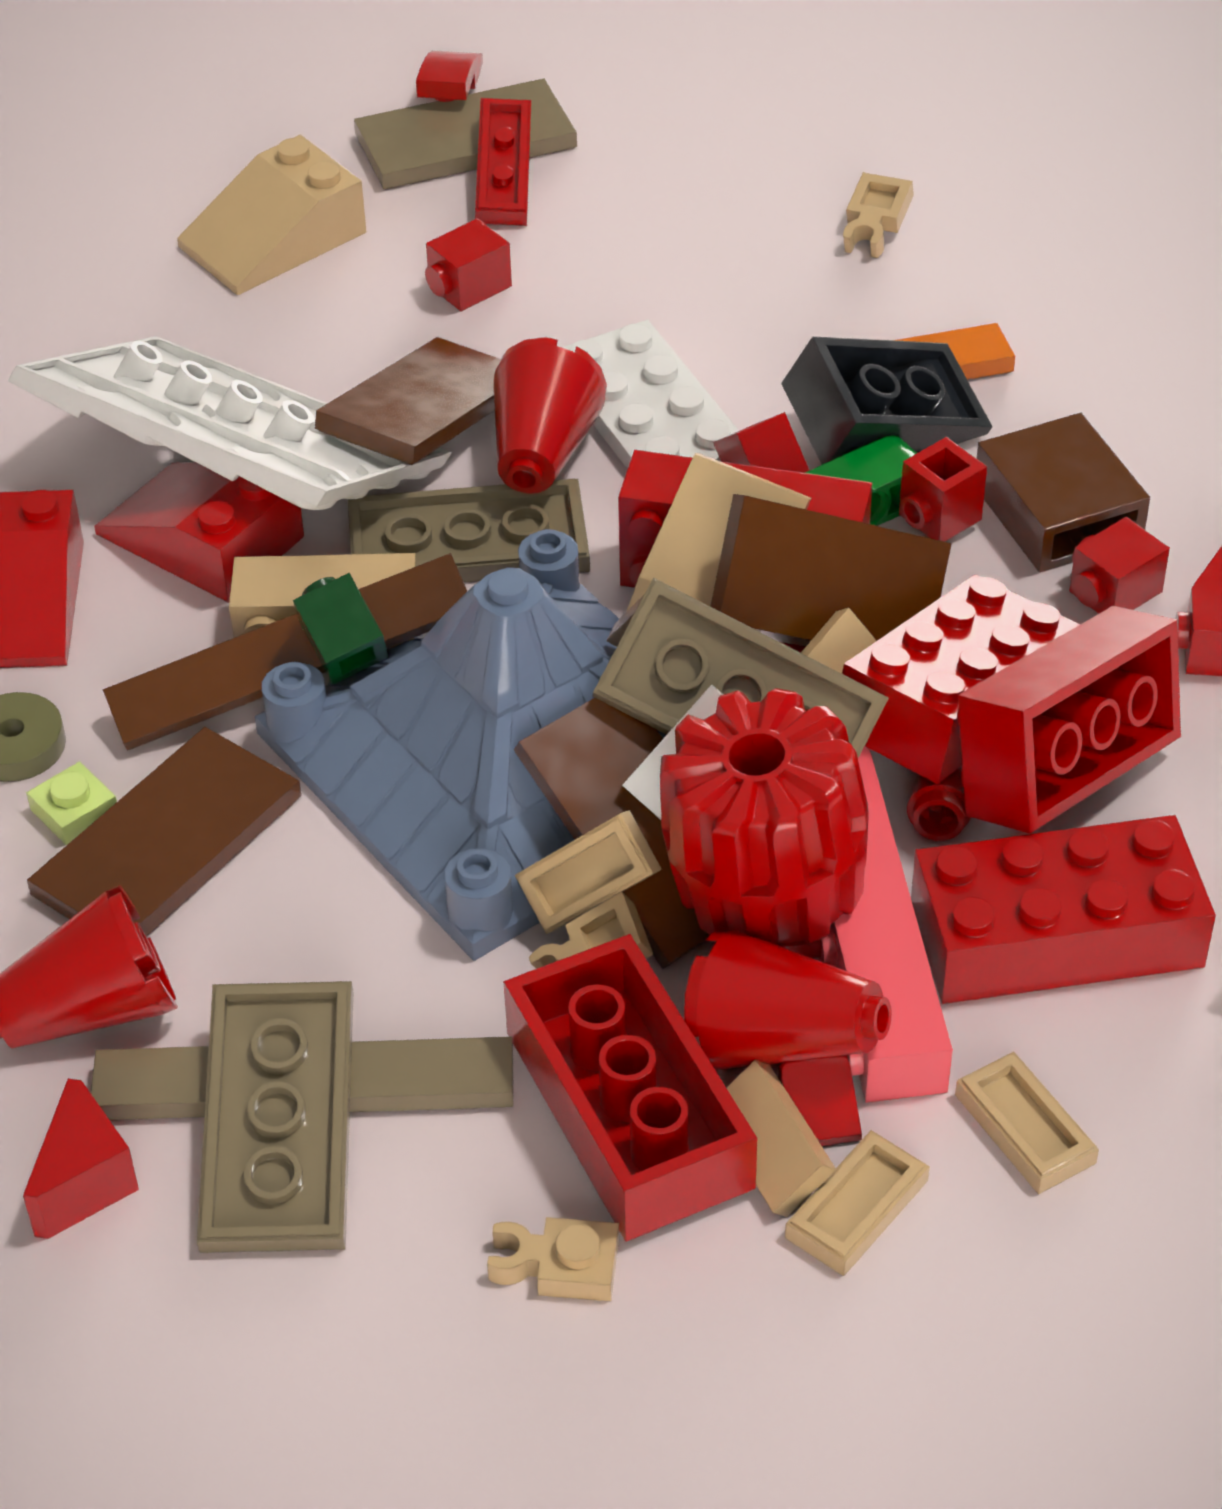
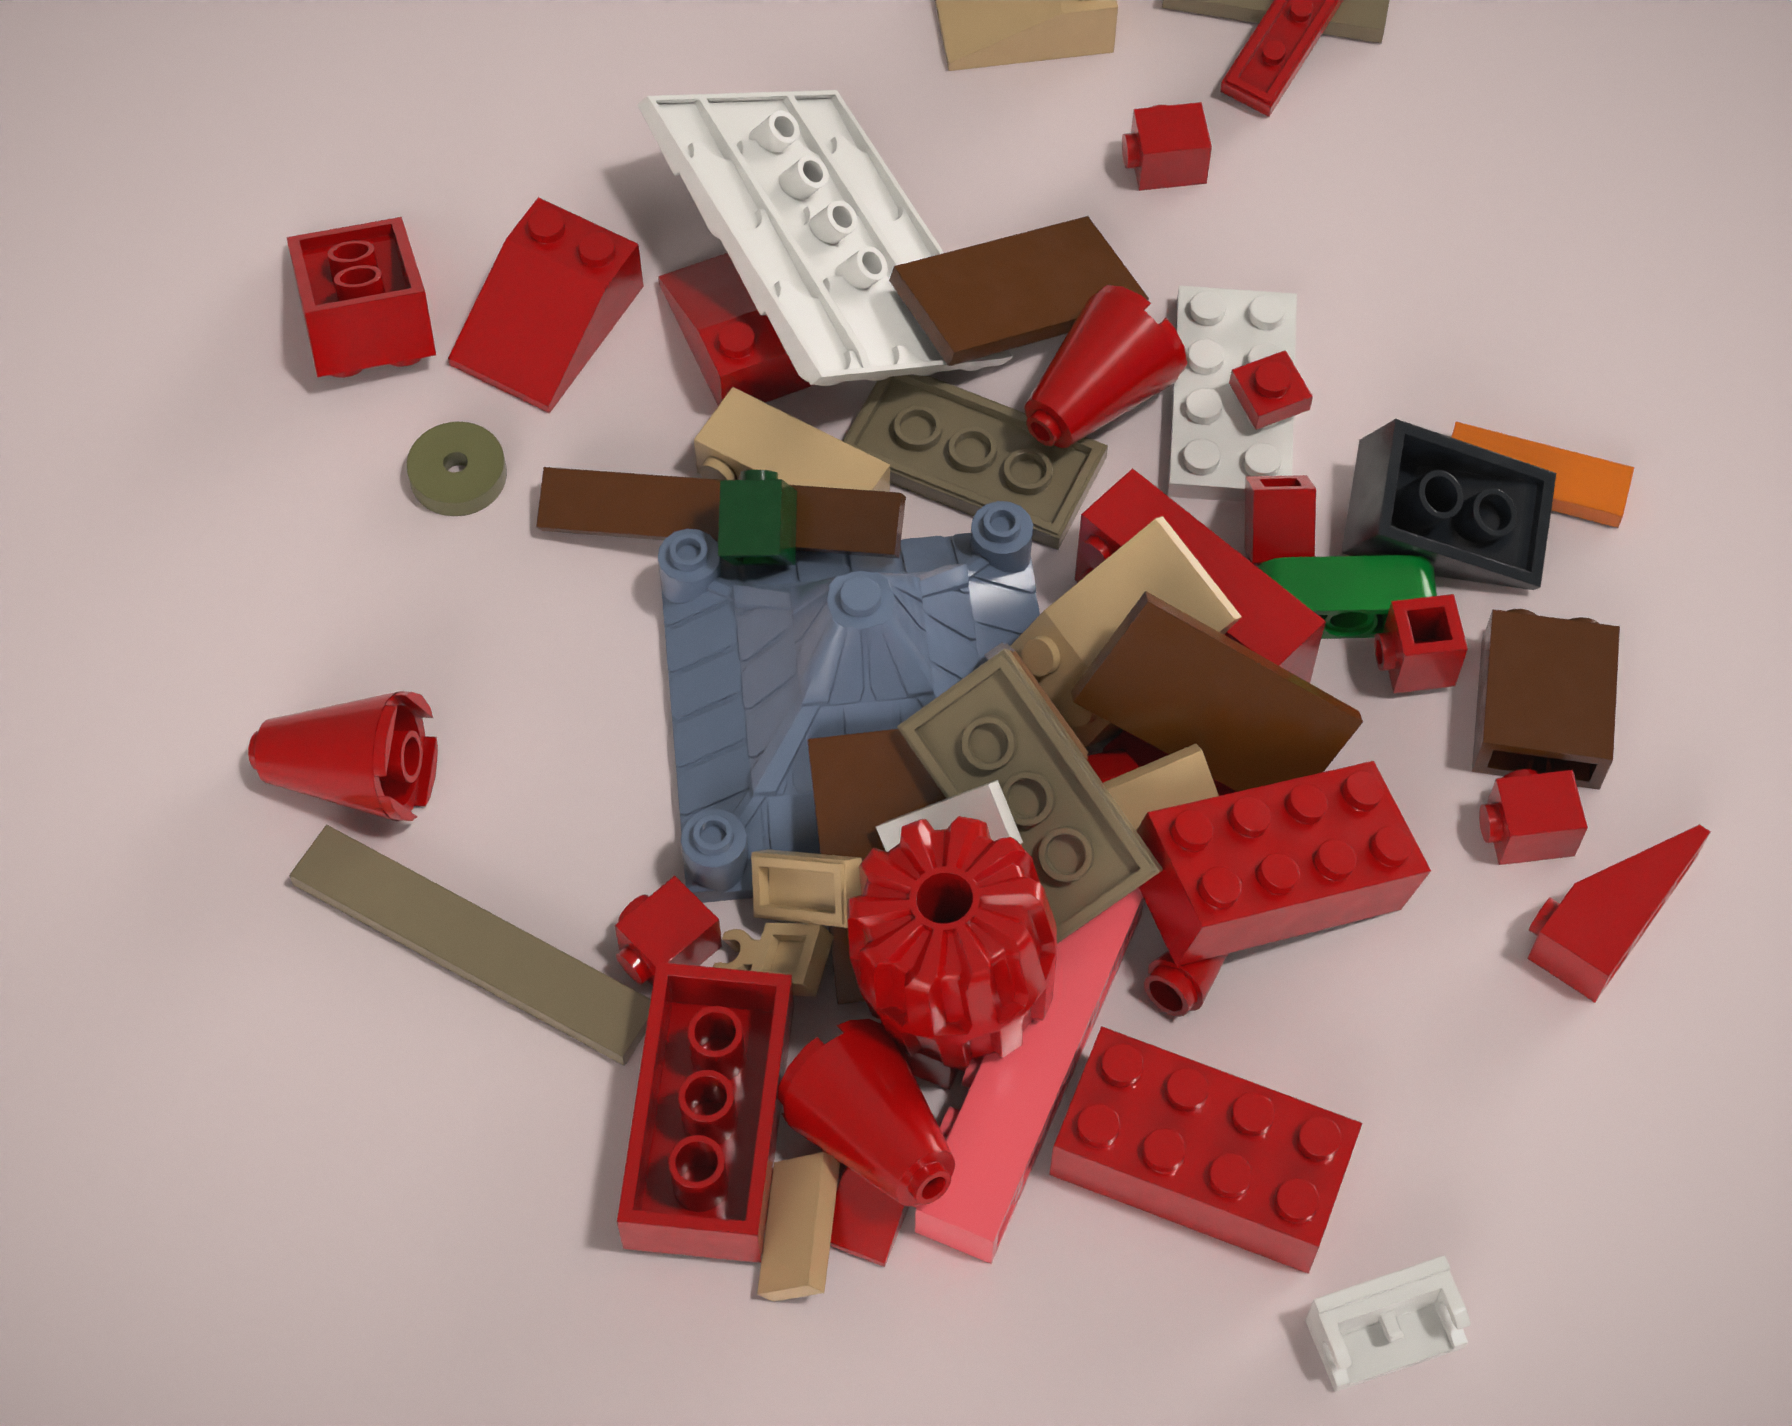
camera: 30 degrees right, 15 degrees up
red slope [23,1078,139,1239] -> none
yellowish green plate [26,761,117,845] -> none
reddish brown tile [27,727,302,936] -> none
dark tan tile [197,981,354,1253] -> none
tan plate [487,1217,619,1301] -> none
tan tile [785,1130,930,1276] -> none
tan plate [843,172,914,258] -> none
tan tile [955,1051,1099,1195] -> none
red brick [957,606,1181,834] -> none
none -> red brick [615,875,722,986]
none -> red plate [1229,350,1313,430]

